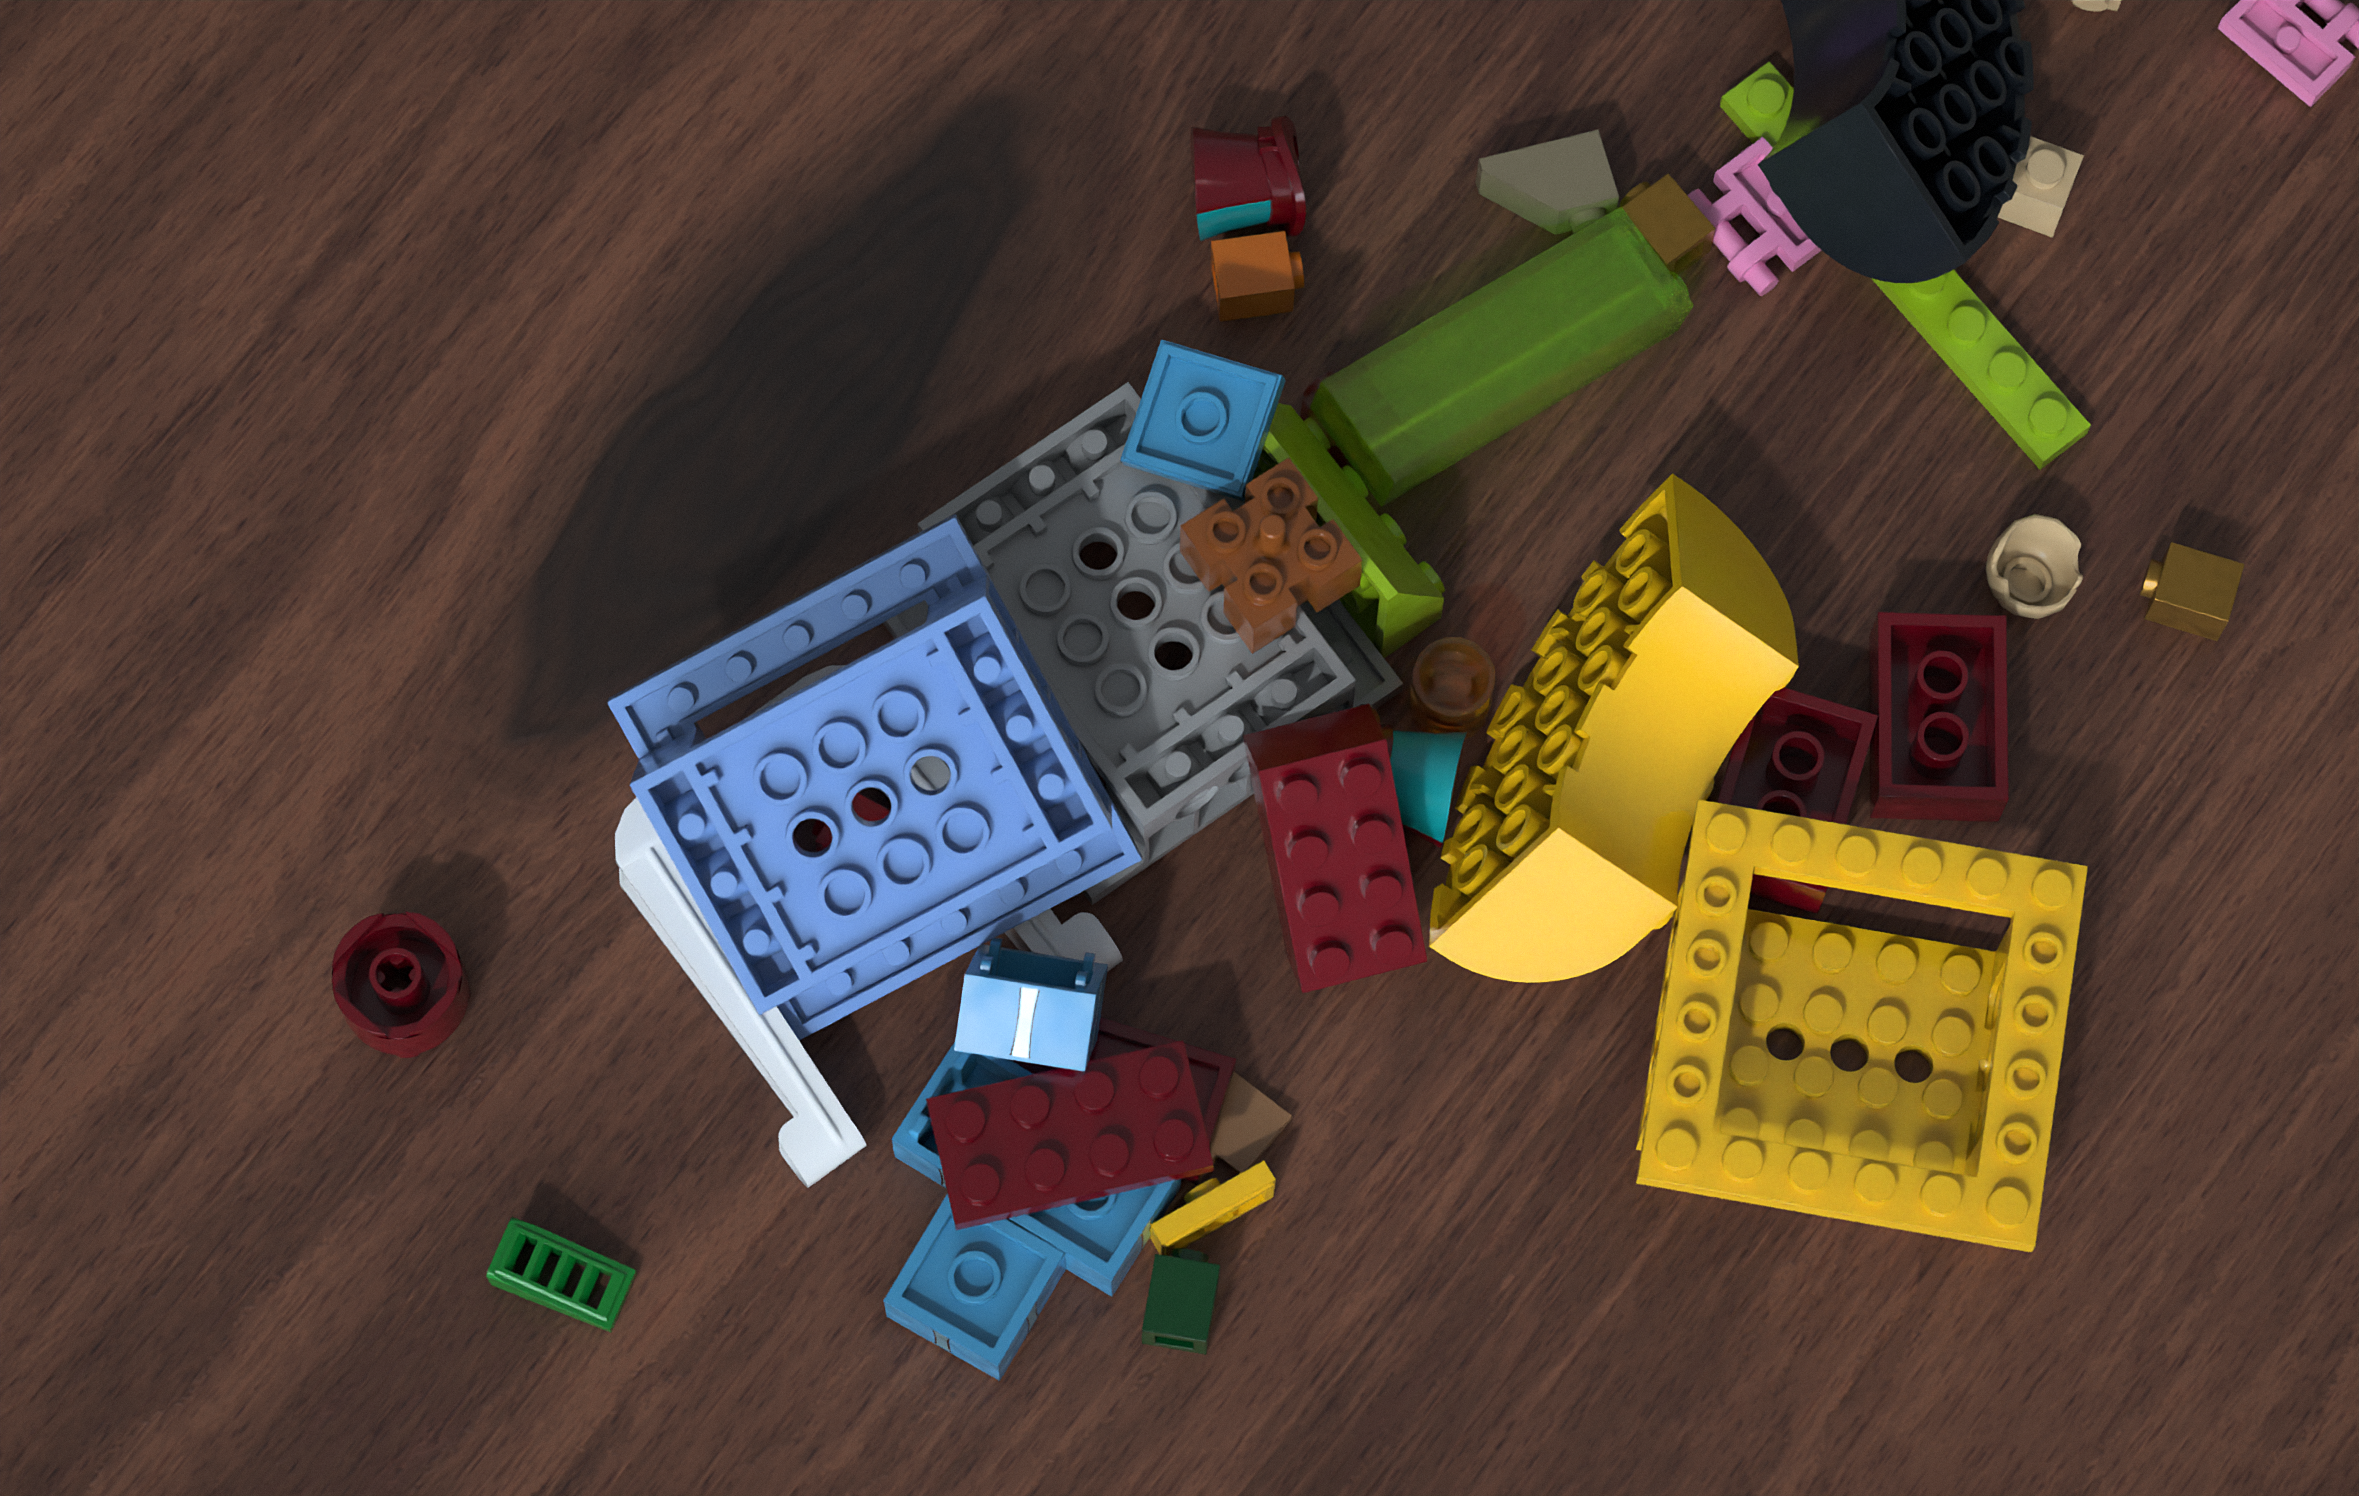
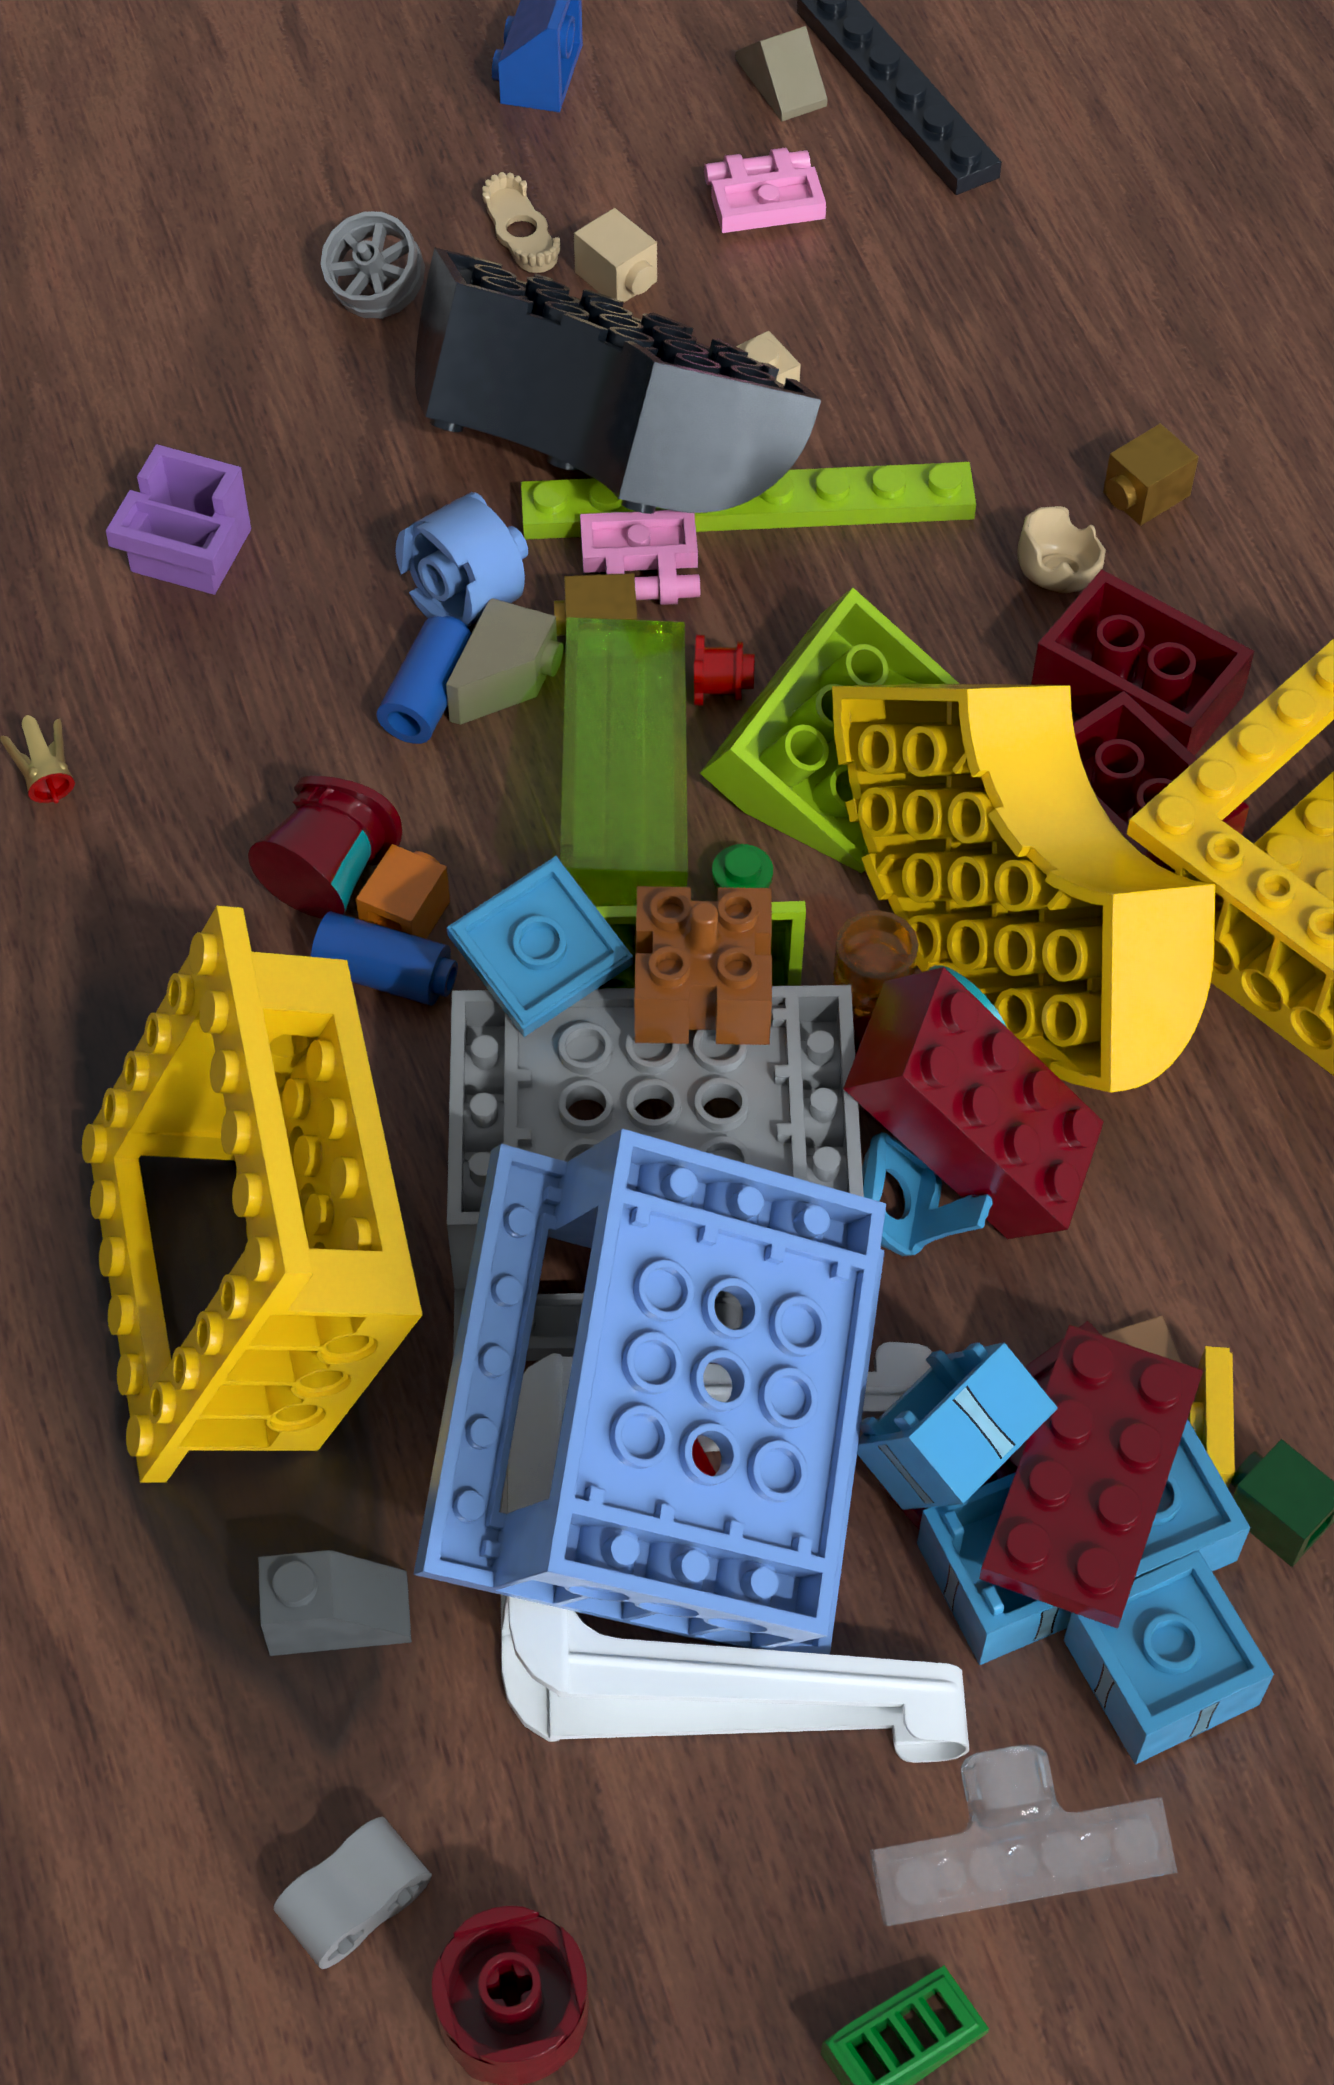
camera: 55 degrees left, 15 degrees down
none -> yellow plate [82,906,422,1483]
none -> dark grey slope [258,1550,412,1656]
none -> light grey axle [274,1817,432,1969]
none -> blue brick [311,911,458,1006]
none -> blue brick [376,616,472,744]
none -> medium blue brick [395,492,528,627]
none -> red brick [694,634,755,706]
none -> lime slope [700,587,960,873]
none -> green plate [712,844,773,888]
none -> dark azure piece [862,1132,993,1256]
none -> clear plate [870,1744,1178,1926]

